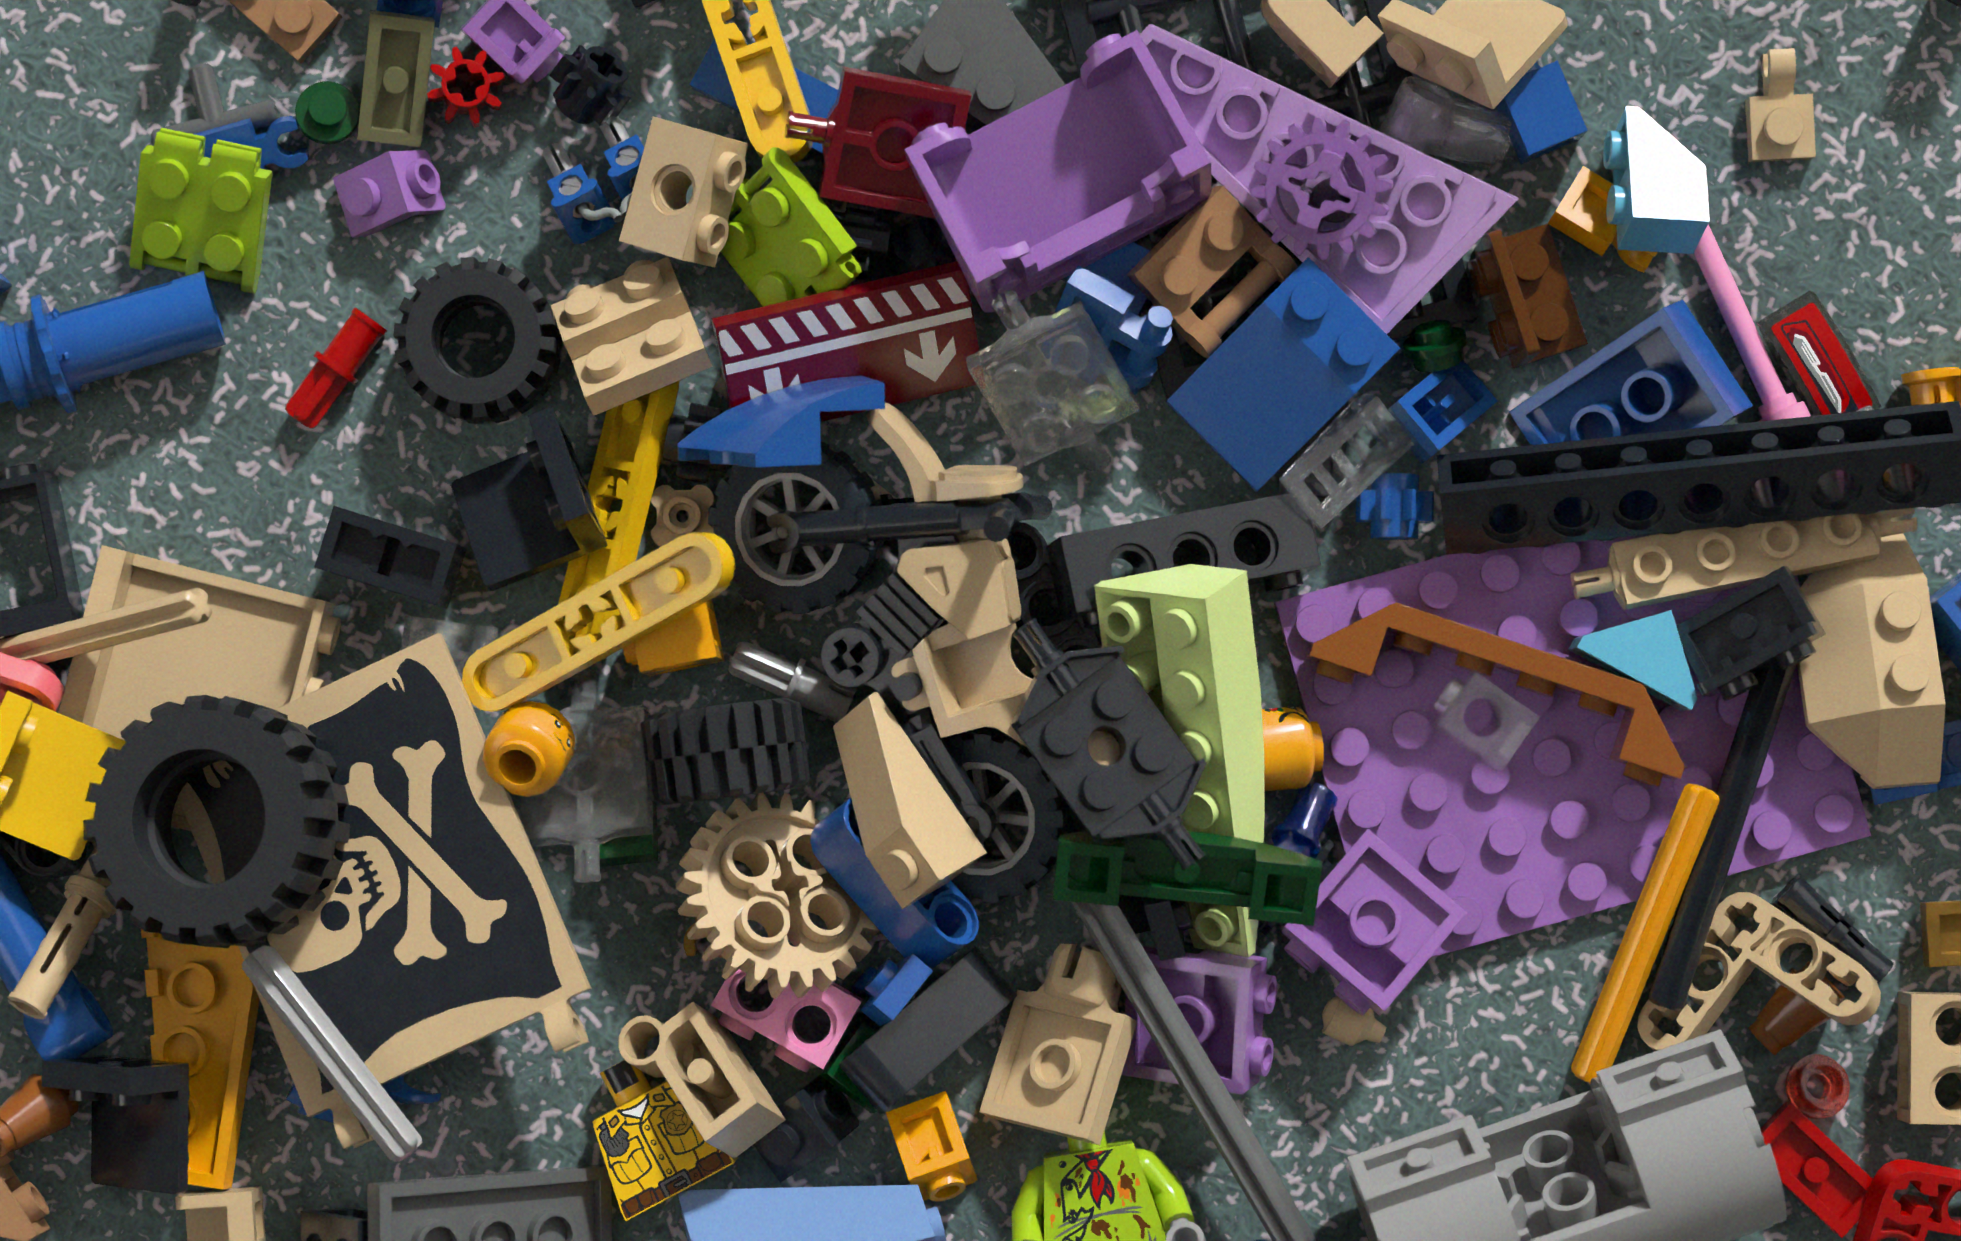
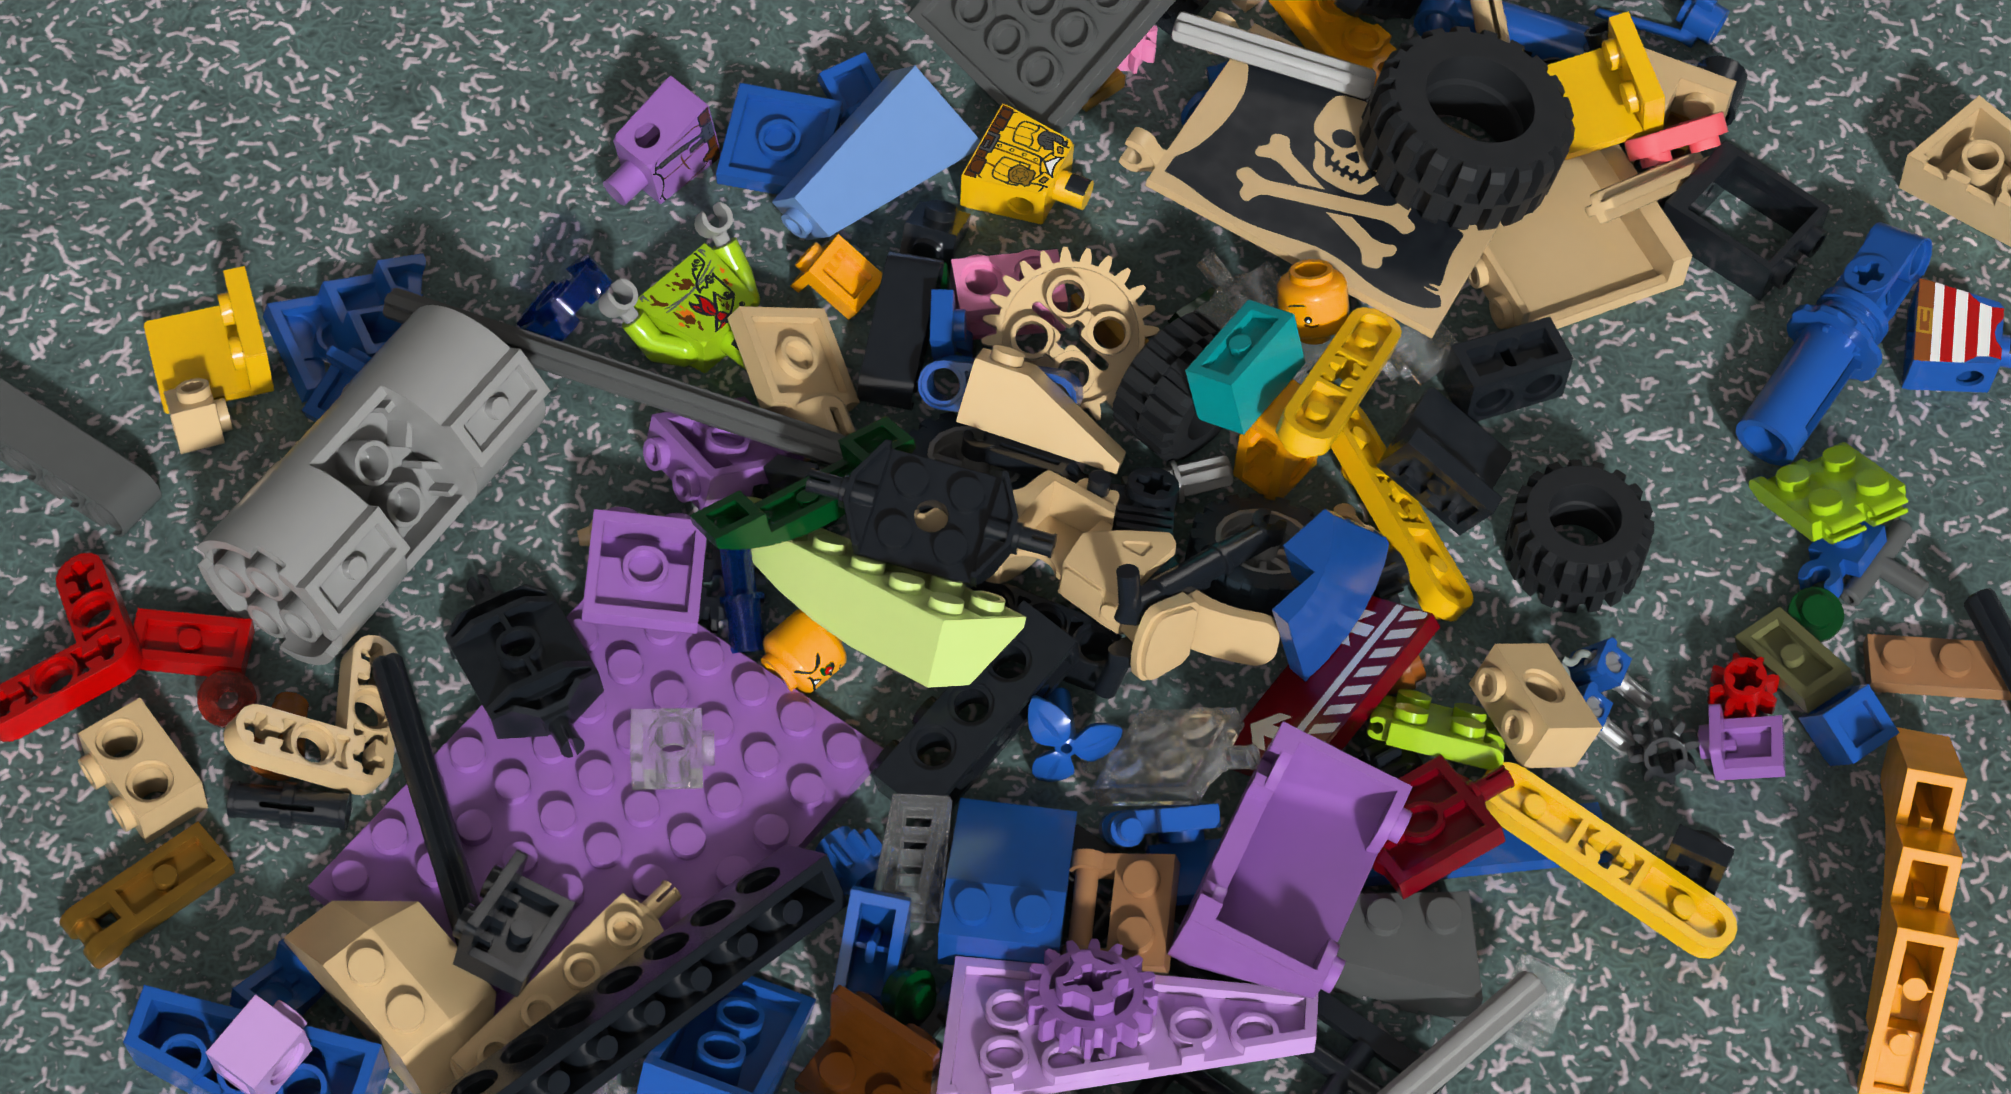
camera: 135 degrees right, 30 degrees down
red axle [285,307,387,429] -> none
medium lavender bracket [333,150,445,238] -> none
tan plate [551,257,713,416] -> none
tan hinge [618,1002,785,1159] -> none
dark orange slope [1305,602,1685,787] -> none
medium azure slope [1568,610,1698,711] -> none
light orange axle [1571,783,1720,1083] -> none
none -> black plate [445,574,604,758]
none -> blue plant [1028,688,1123,782]
none -> teal panel [1185,299,1306,435]

